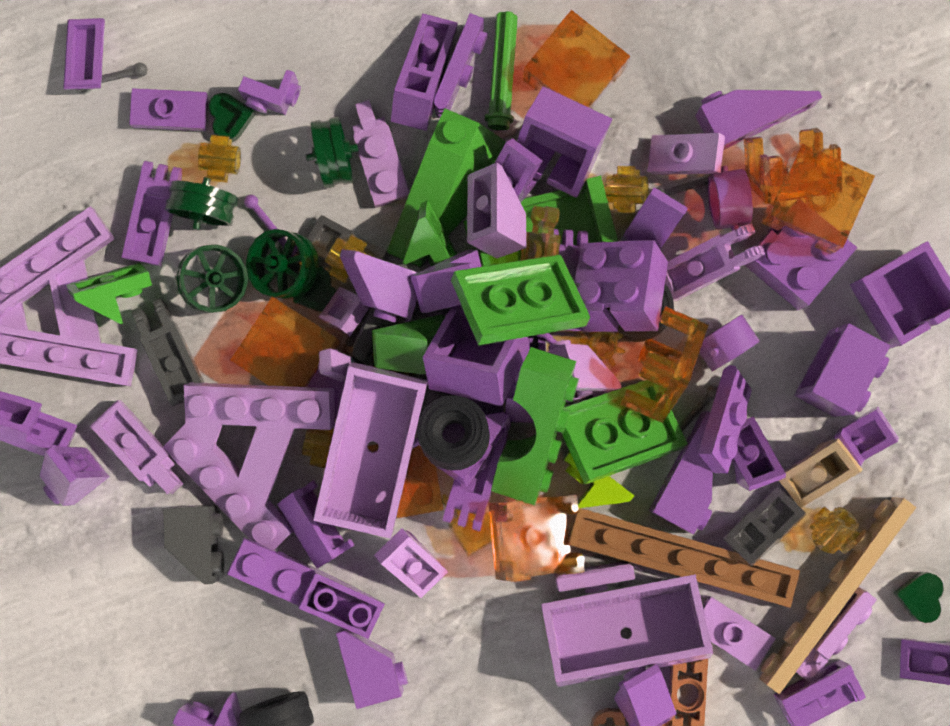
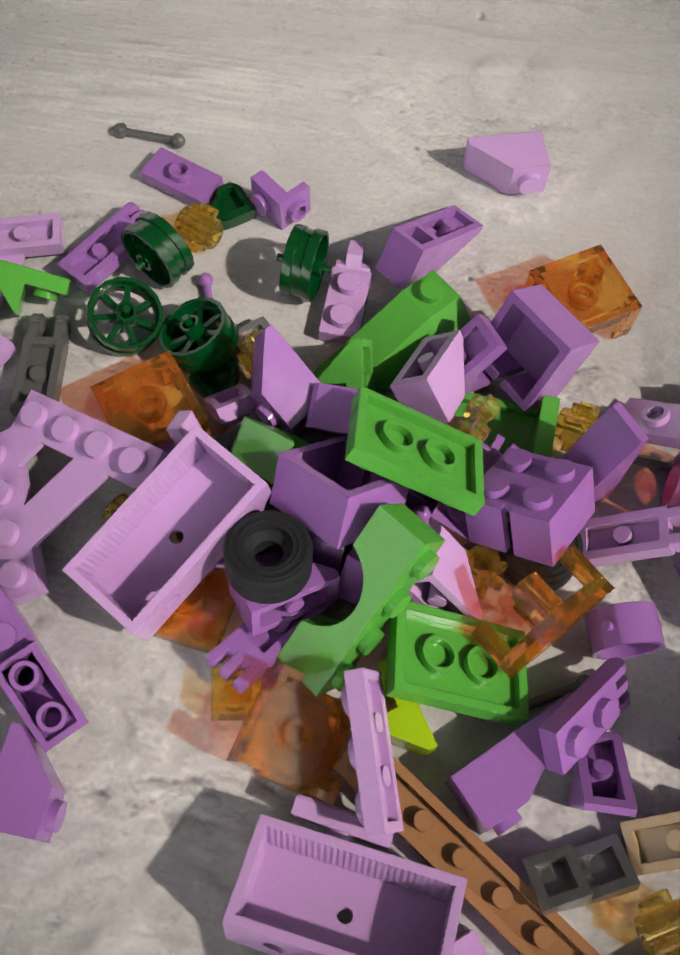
camera: 25 degrees right, 20 degrees down
medium lavender tile [63,18,105,90] -> none
medium lavender hinge [277,480,354,569] -> none
lavender slope [374,528,448,598] -> none
medium lavender hinge [434,13,488,118] -> none
bright green axle [484,11,518,131] -> none
none -> lavender plate [341,667,404,837]

